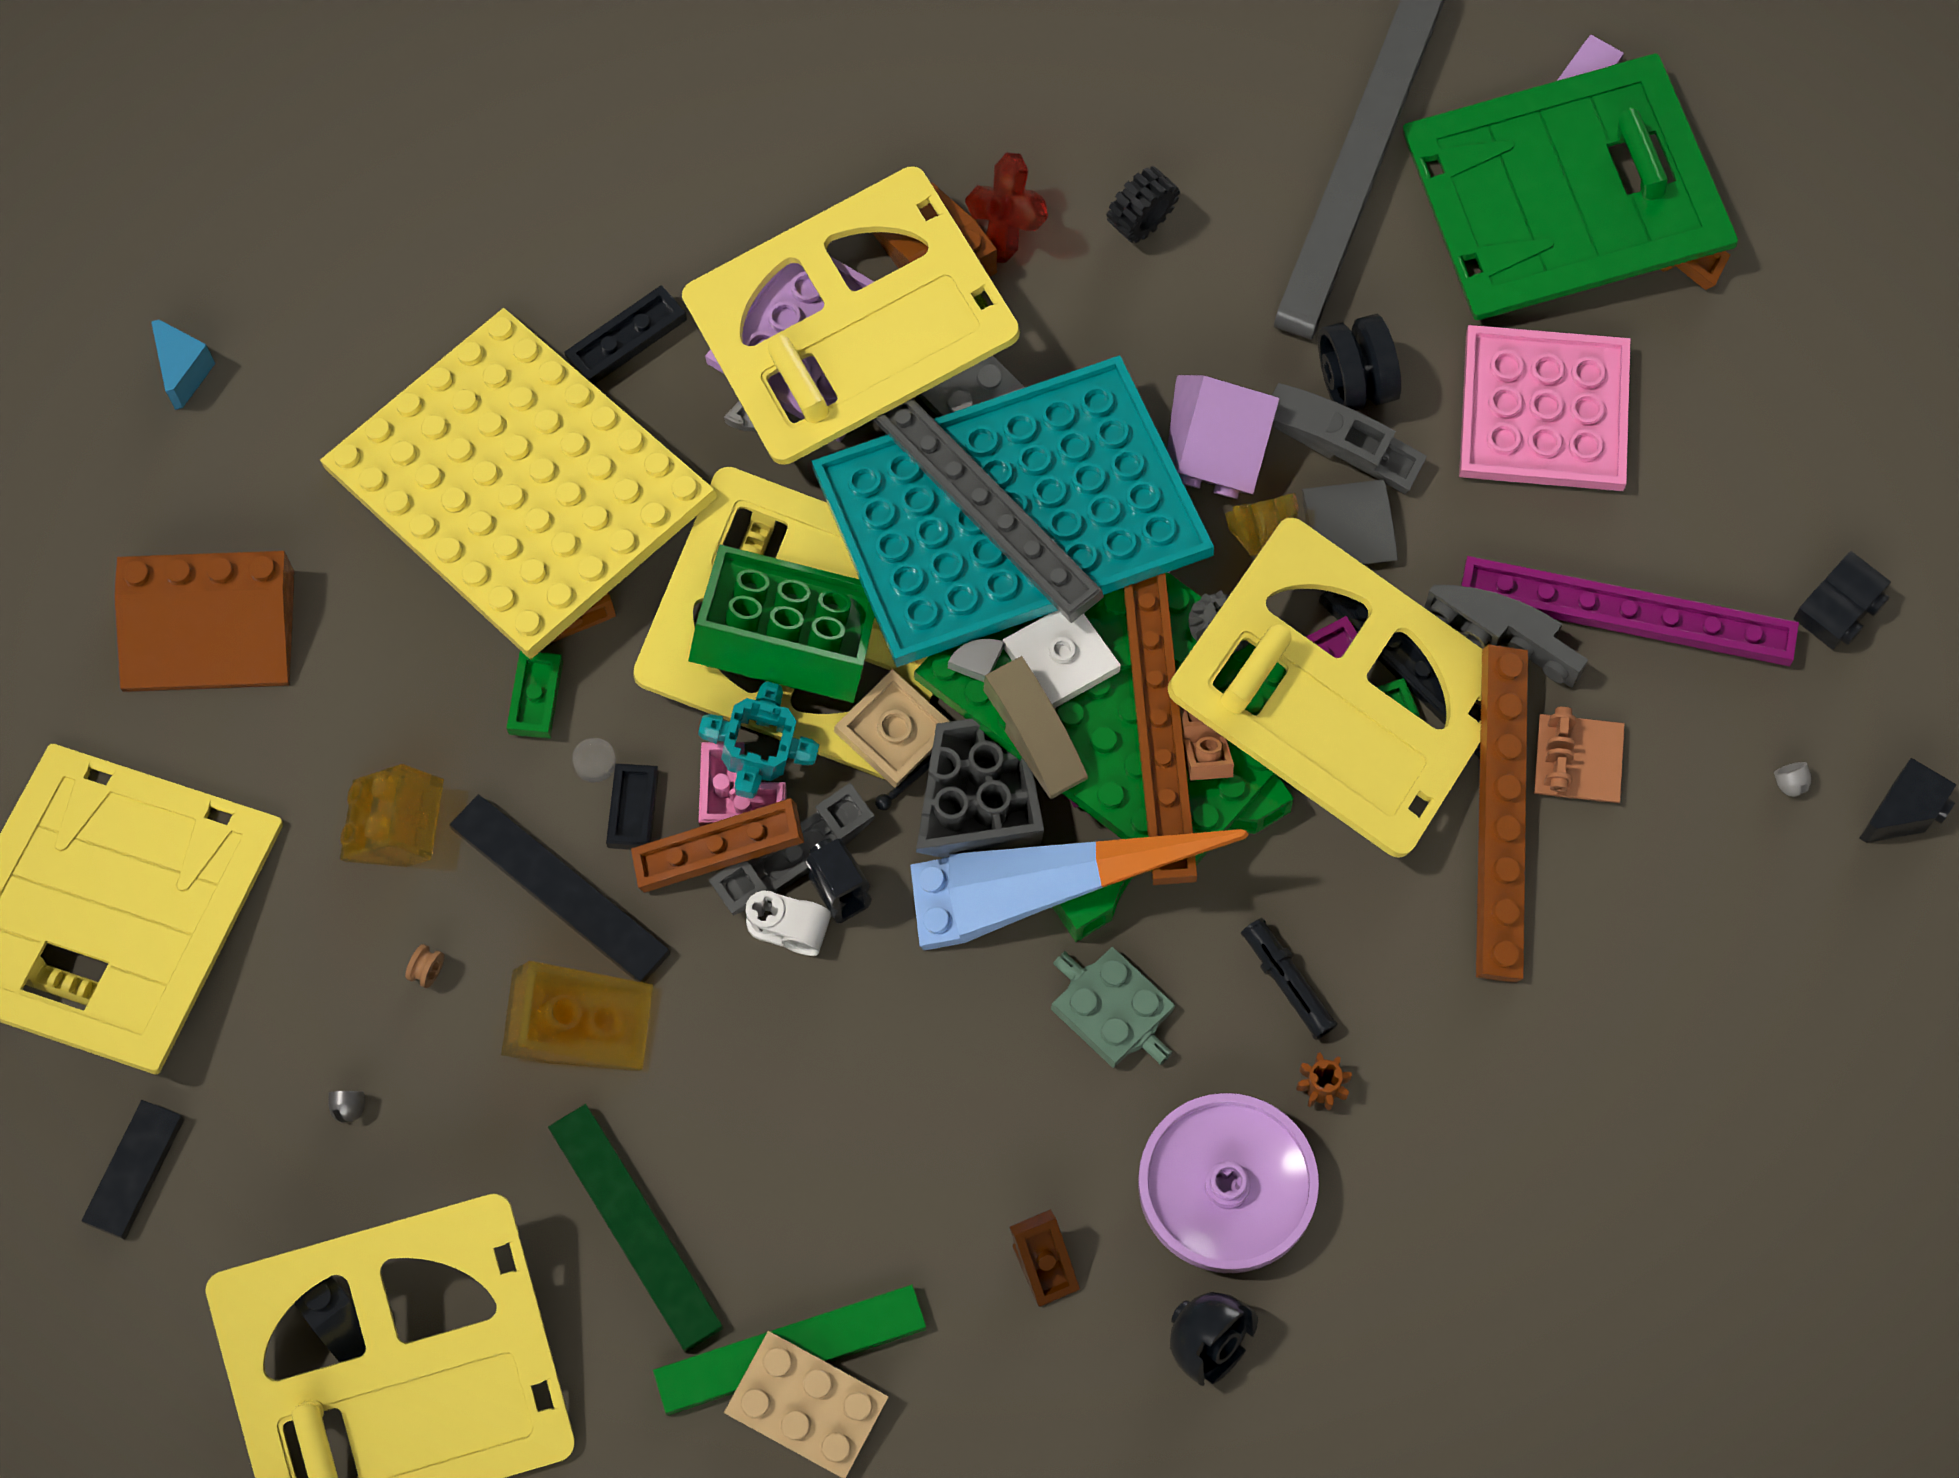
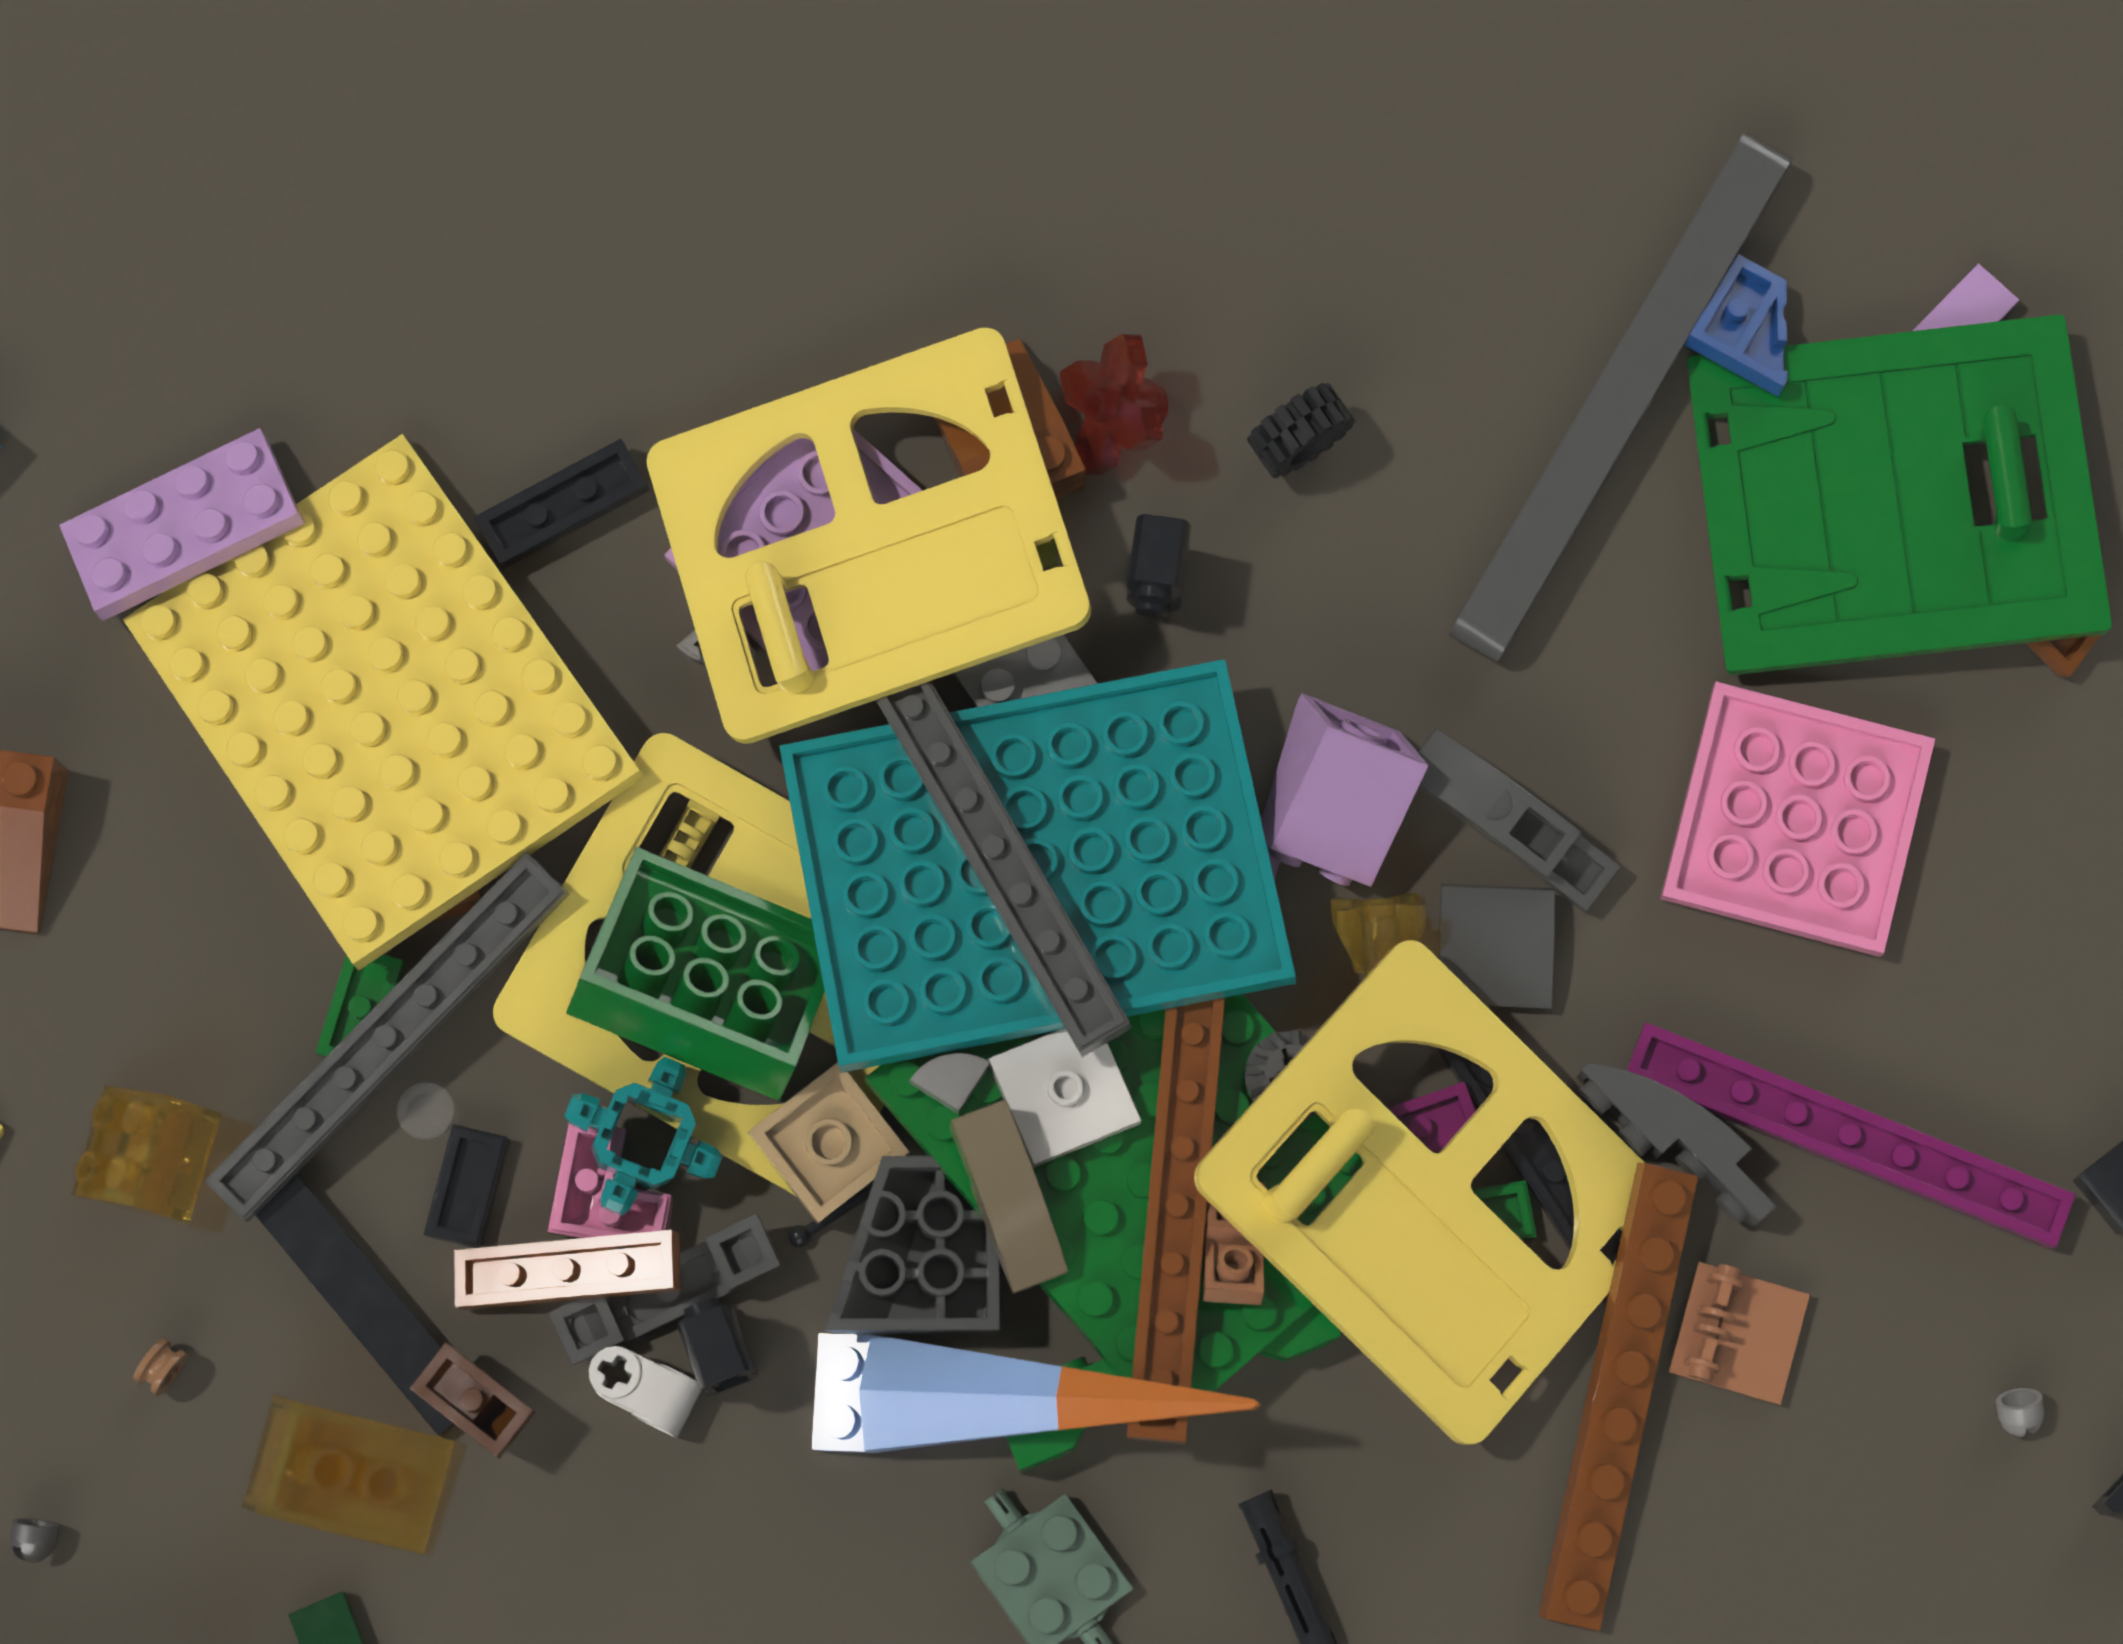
camera: 10 degrees right, 10 degrees up
black wheel [1318,313,1401,411] -> none
none -> lavender plate [59,428,304,622]
none -> dark grey tile [205,852,570,1222]
none -> reddish brown slope [410,1342,536,1459]
none -> black brick [1126,514,1191,618]
none -> blue wing [1685,254,1787,397]

